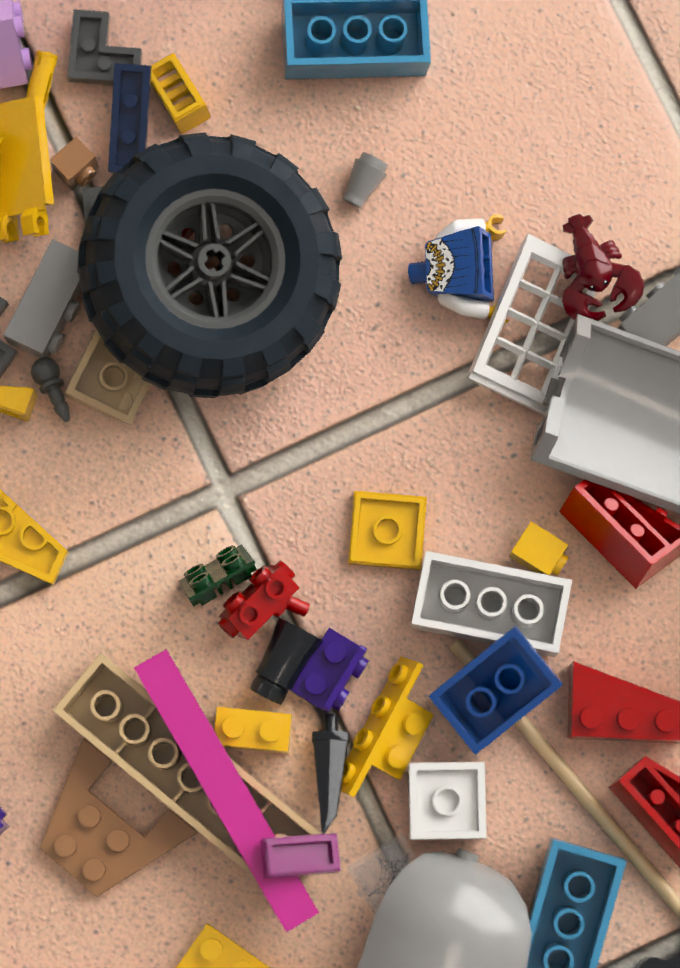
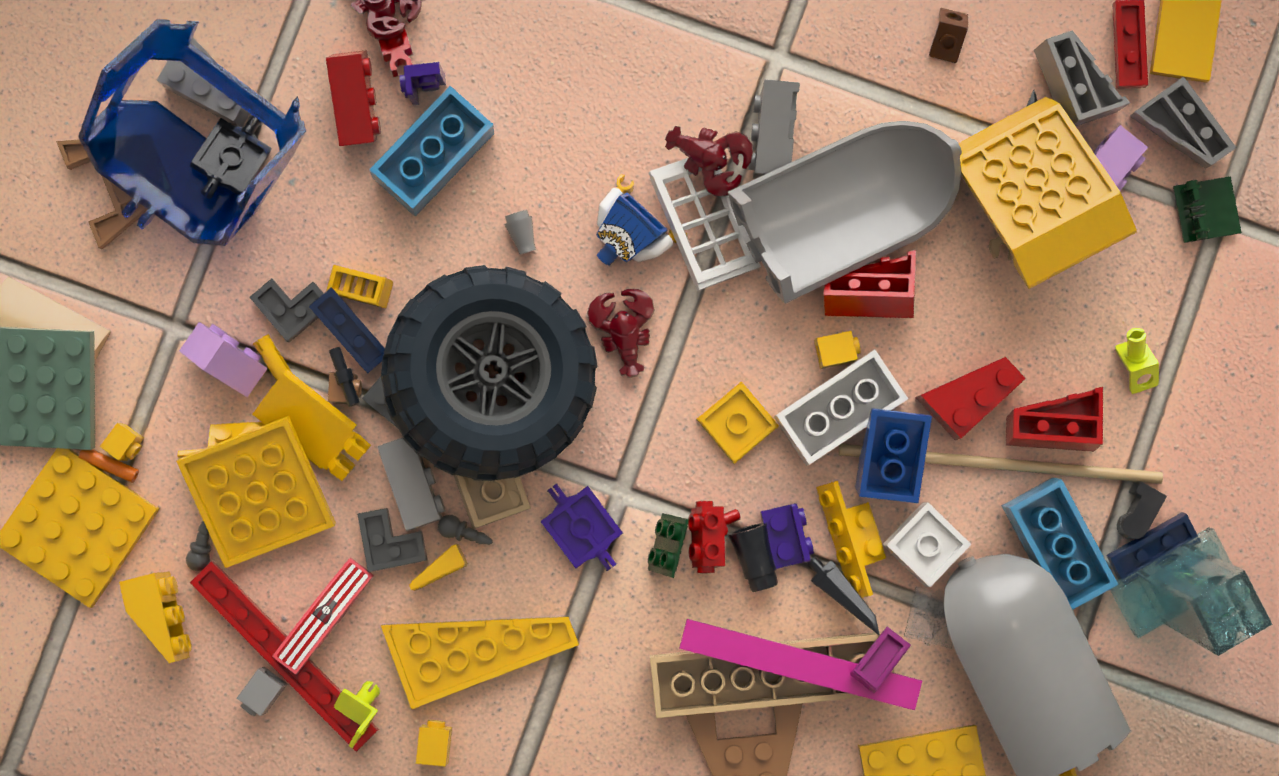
camera: 45 degrees left, 5 degrees up
yellow brick [214,707,292,754] -> none
none -> black bar [329,347,360,407]
none -> dark purple plate [541,483,623,571]
none -> dark red animal [587,289,655,378]

